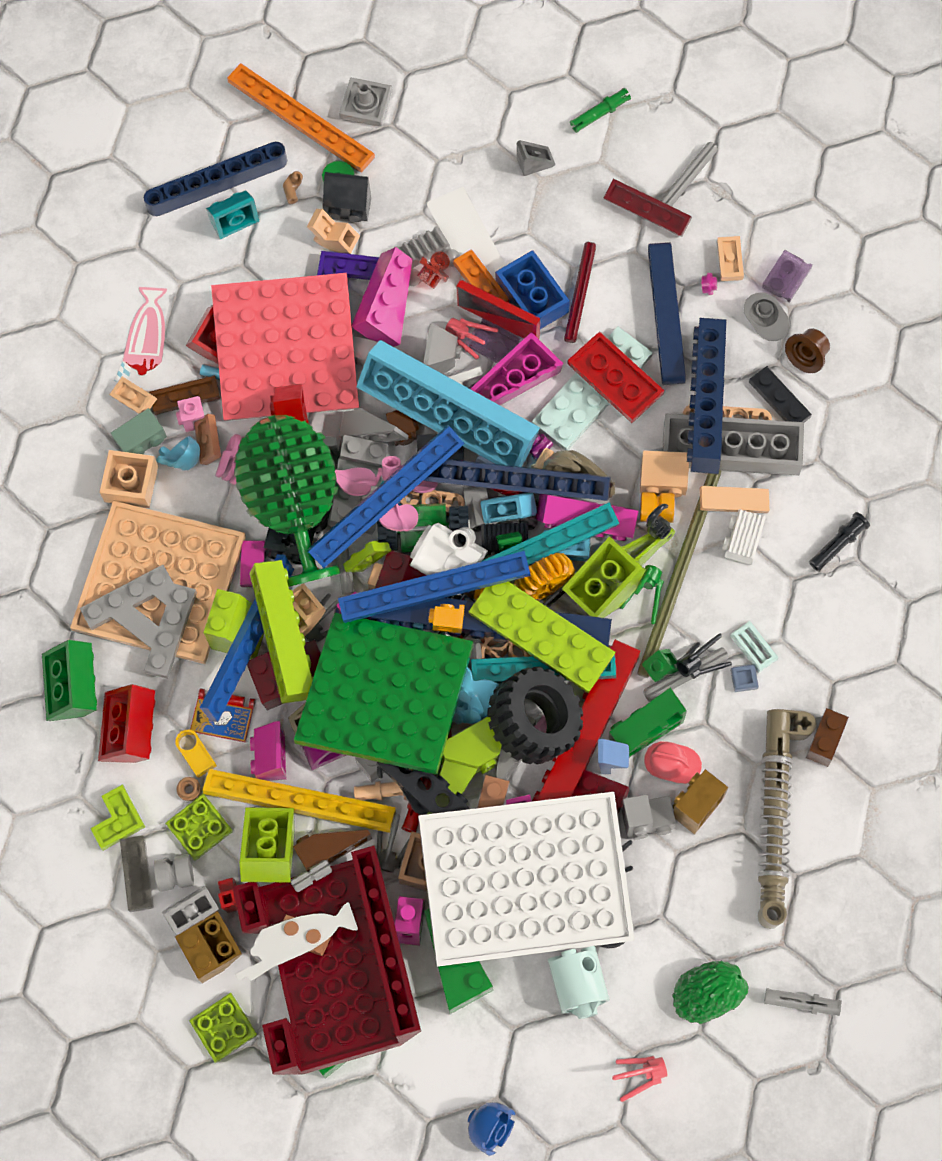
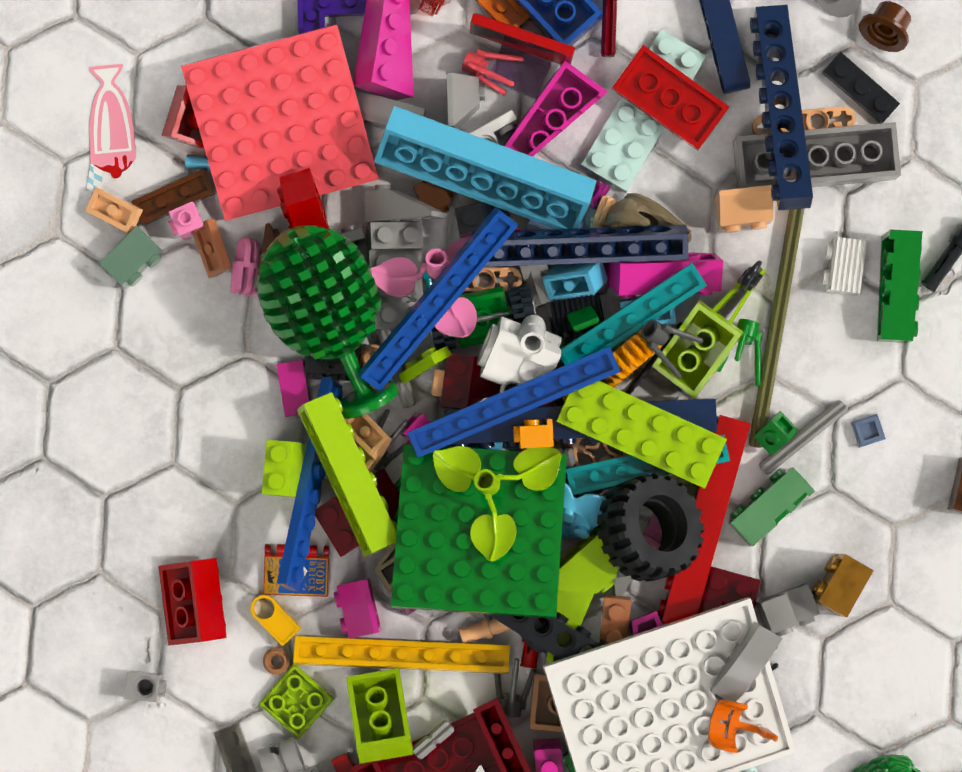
camera: 15 degrees left, 15 degrees up
green slope [42,640,97,721] -> none
light nougat plate [70,501,246,664] -> none
light grey plate [80,565,197,679] -> none
lime plate [90,784,145,851] -> none
light nougat brick [100,450,158,508] -> none
medium azure piece [156,436,200,471] -> none
reddish brown slope [293,830,372,872] -> none
medium blue slope [598,739,629,774] -> none
light orange wheel [640,492,675,523] -> none
coral piece [644,741,702,784] -> none
black plant [676,633,732,679] -> none
light nougat tile [700,486,770,513] -> none
light aqua tile [730,621,778,673] -> none
dark tan piece [757,709,817,929] -> none
none -> light grey brick [124,671,166,702]
none -> lime plant [433,446,562,562]
none -> dark grey plant [641,319,703,379]
none -> orange helmet [708,699,778,753]
none -> light grey slope [710,622,783,702]
none -> green wedge [877,229,923,343]

